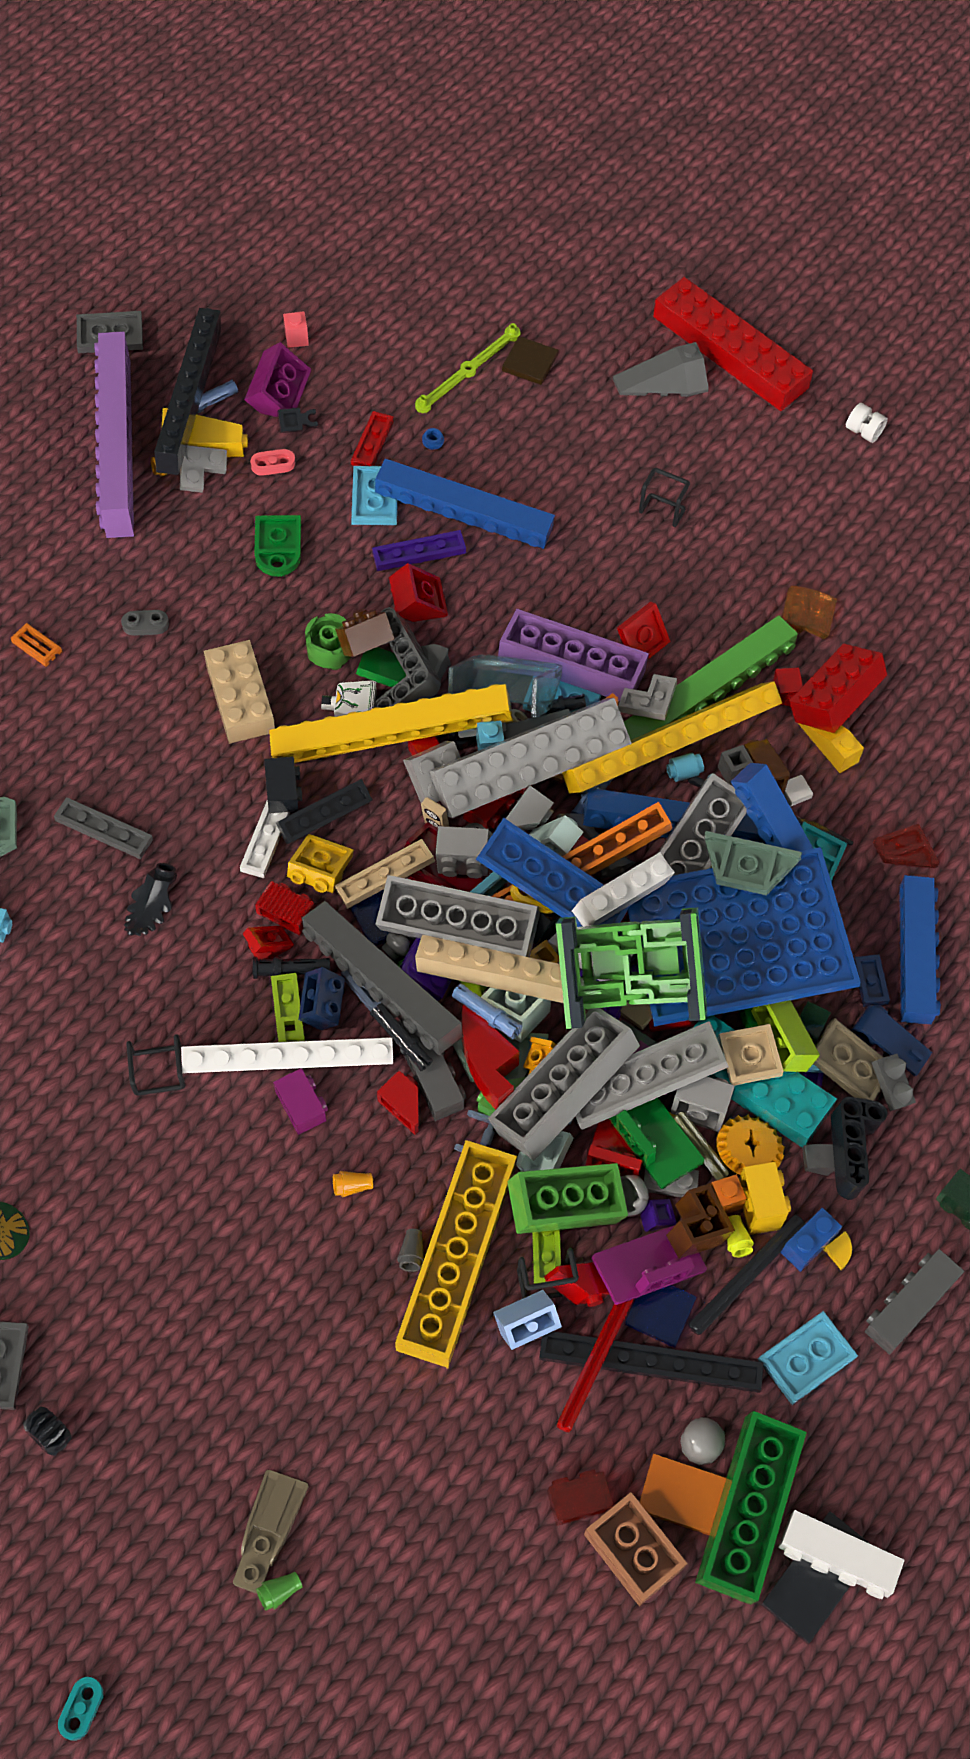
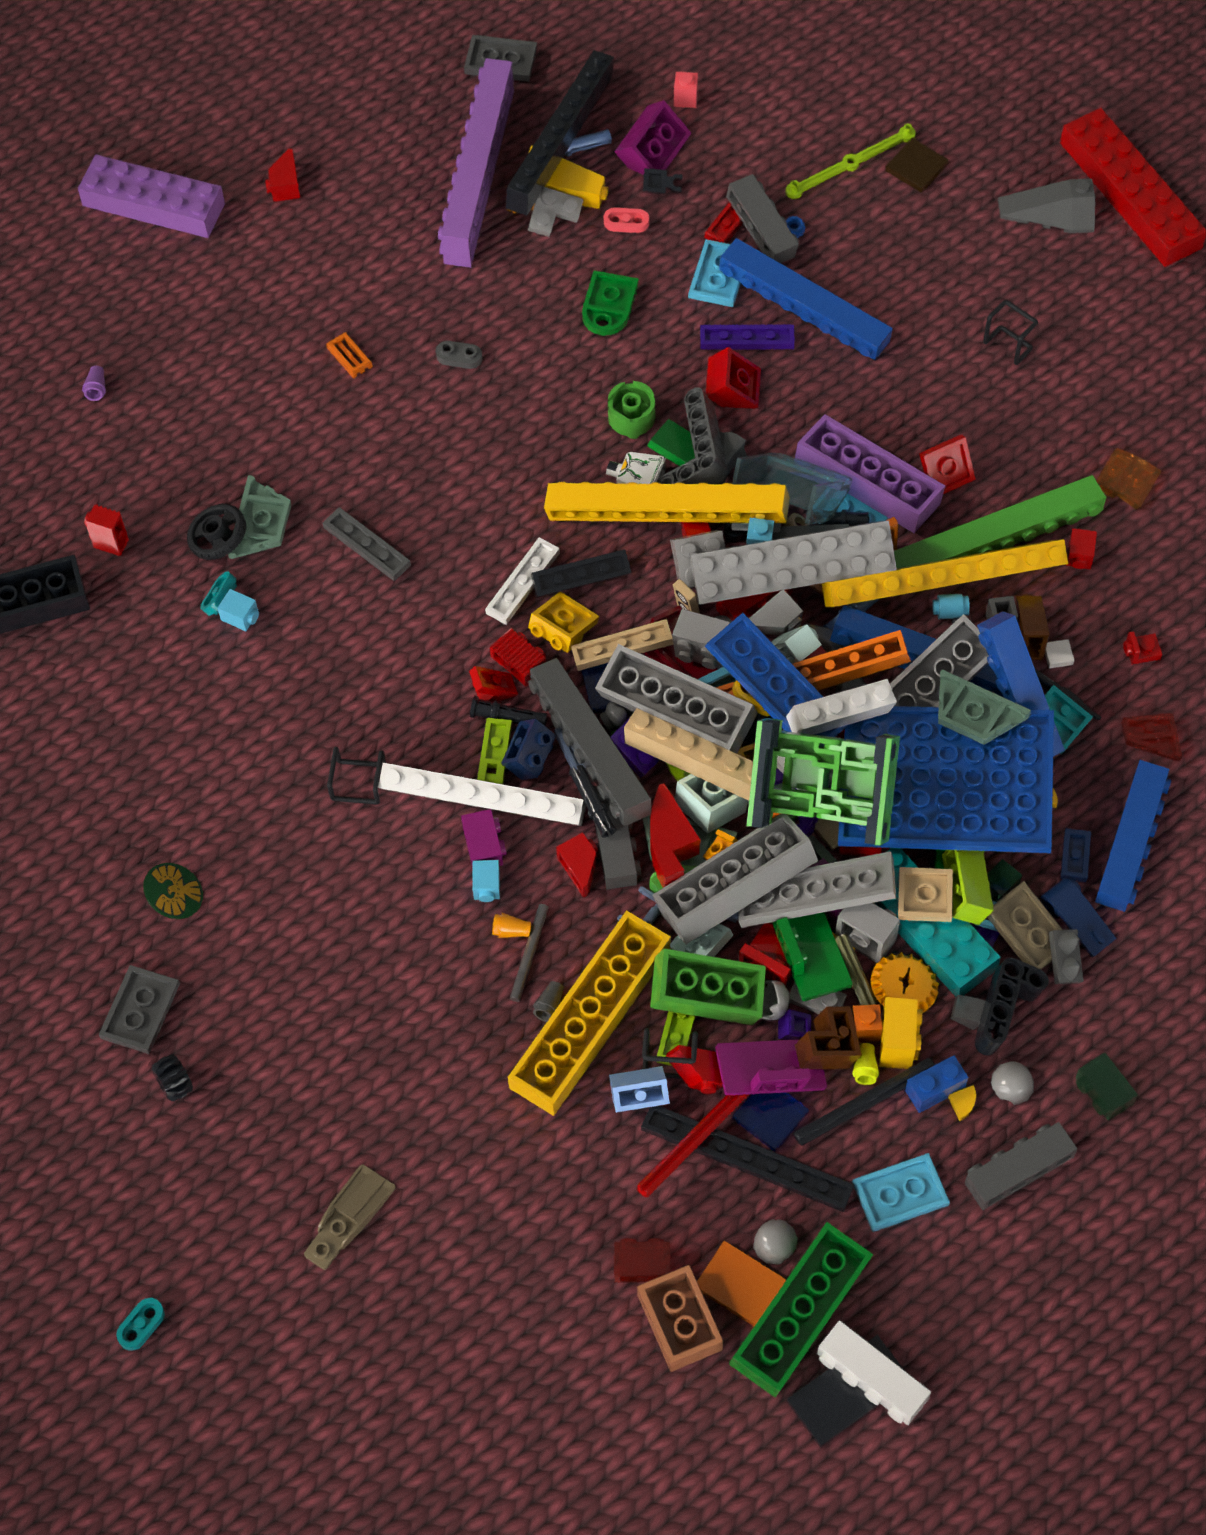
camera: 20 degrees right, 0 degrees up
black plant [124,863,177,936] -> none
tan brick [204,640,275,744] -> none
bright green cone [256,1572,302,1611] -> none
black brick [264,757,303,814] -> none
reddish brown brick [335,609,394,657] -> none
medium blue pin [452,984,522,1039] -> none
light grey plate [618,674,677,721] -> none
red brick [789,643,887,733] -> none
yellow slope [798,723,864,773] -> none
none -> medium azure brick [473,860,500,902]
none -> flat silver bar [510,904,549,1002]
none -> dark grey brick [726,174,799,263]
none -> light grey hair [991,1061,1034,1105]
none -> red bracket [1123,631,1162,665]

